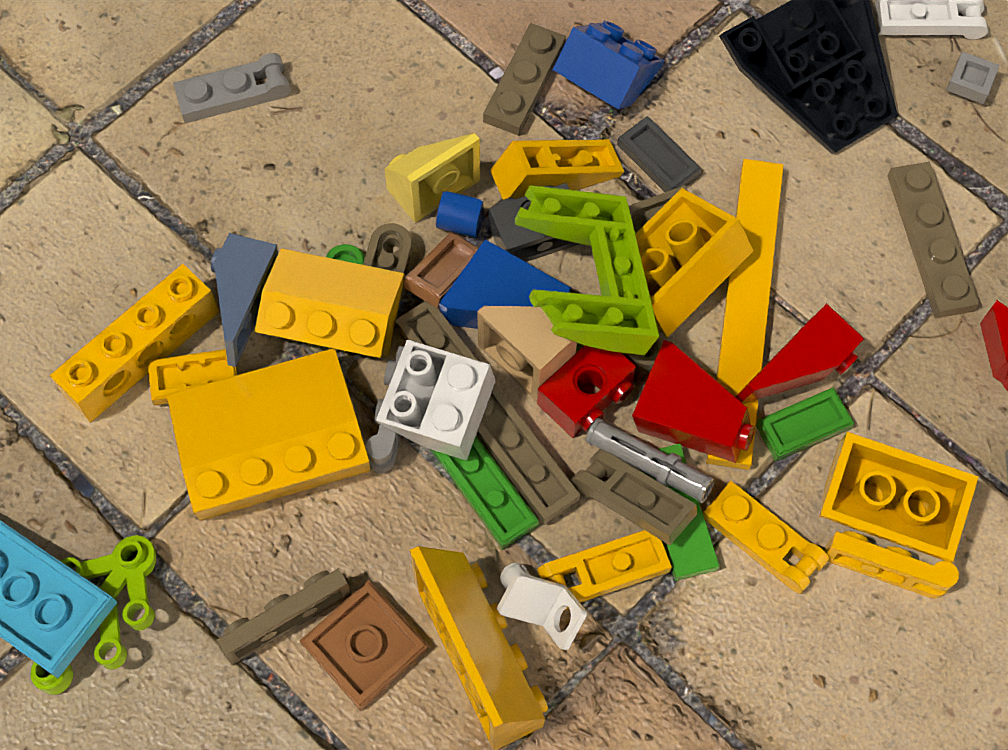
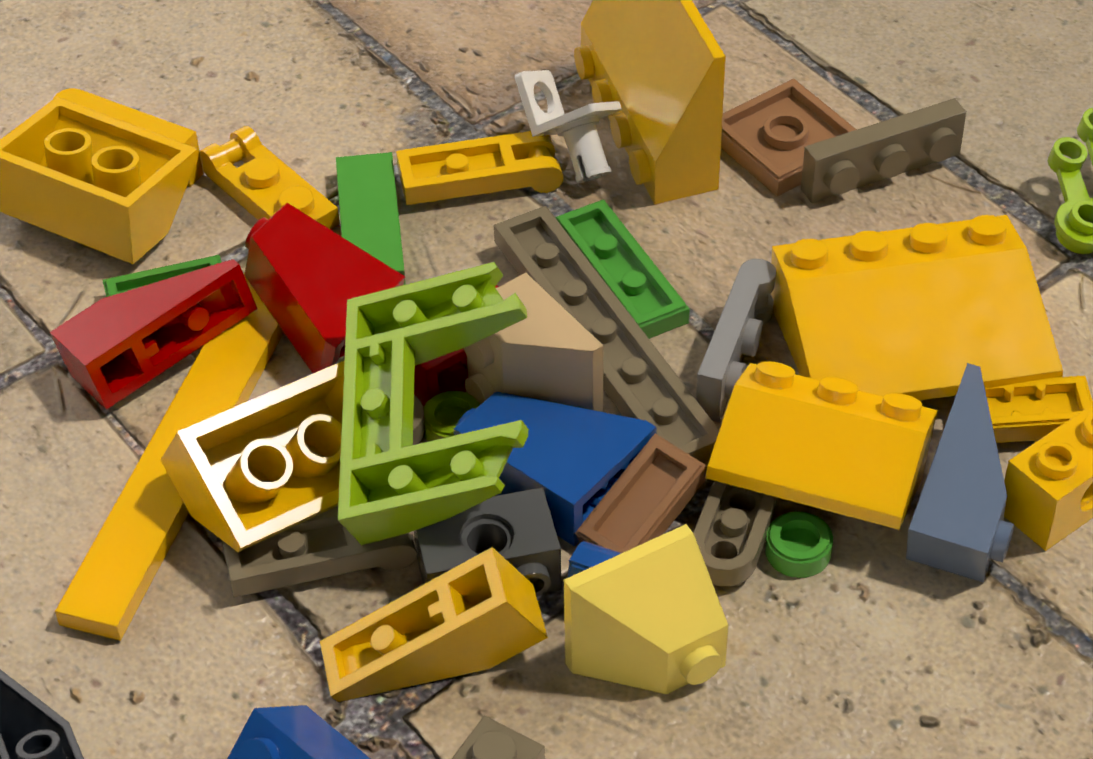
camera: 170 degrees left, 20 degrees down
white slope [376,340,496,461] -> none
dark tan plate [571,449,697,545] -> none
light grey pin [586,418,715,503] -> none
dark grey tile [617,116,702,192] -> none

